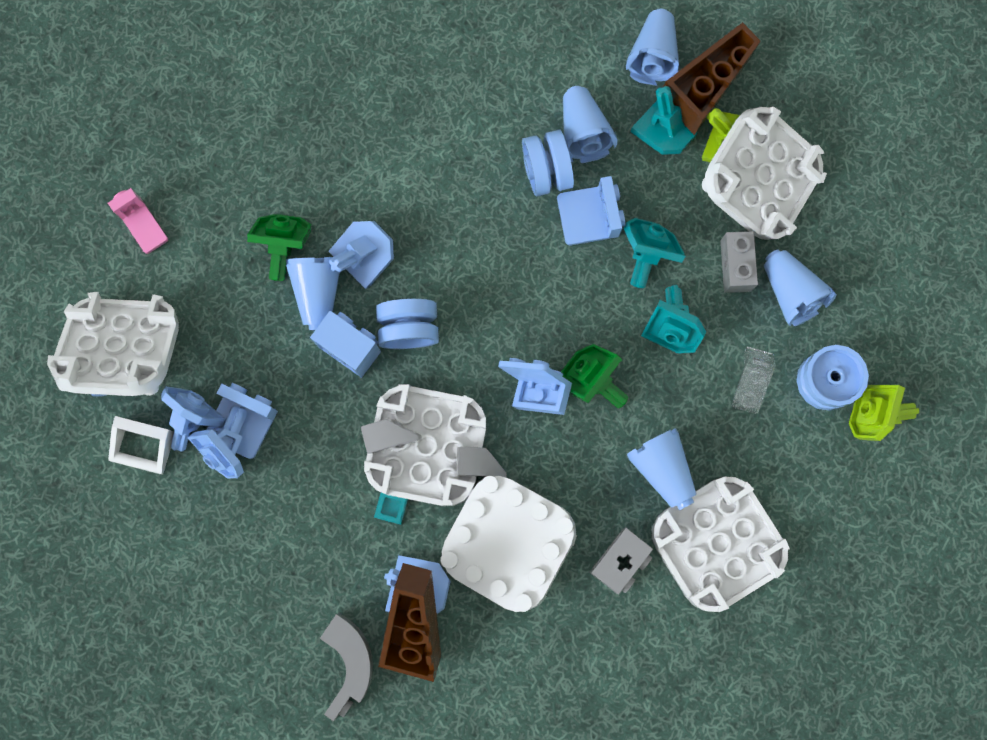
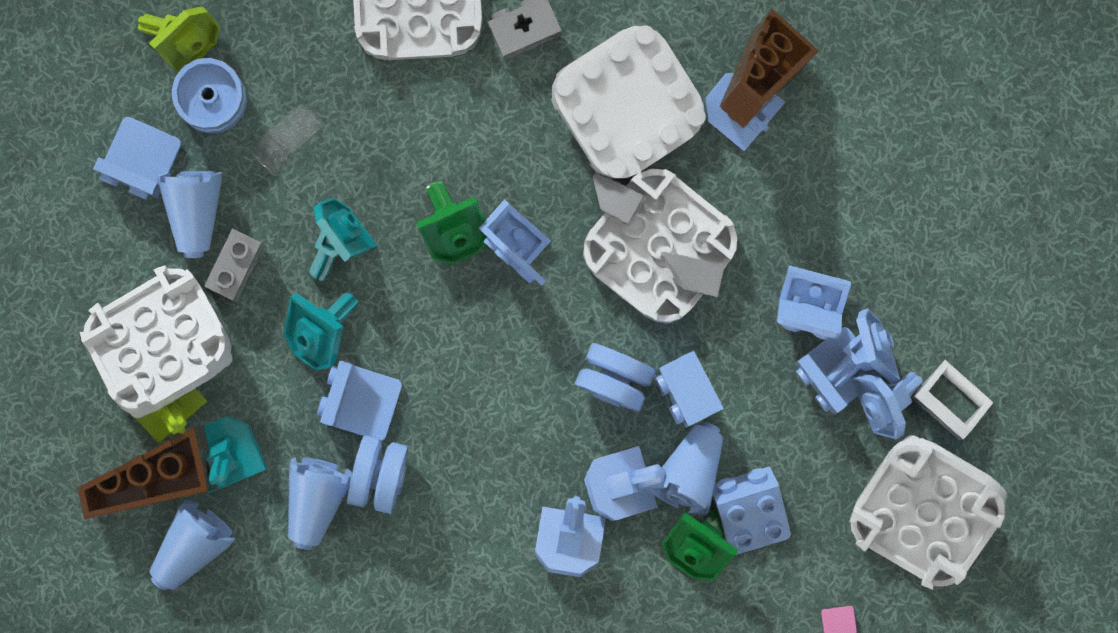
camera: 155 degrees left, 5 degrees up
light grey arch [320,613,373,721] -> none
teal tile [374,493,408,525] -> none
light blue cone [627,428,697,510] -> none
none -> light blue bracket [93,117,182,200]
none -> light blue piece [535,496,606,577]
none -> light blue bracket [712,466,791,555]
none -> light blue bracket [777,266,851,340]

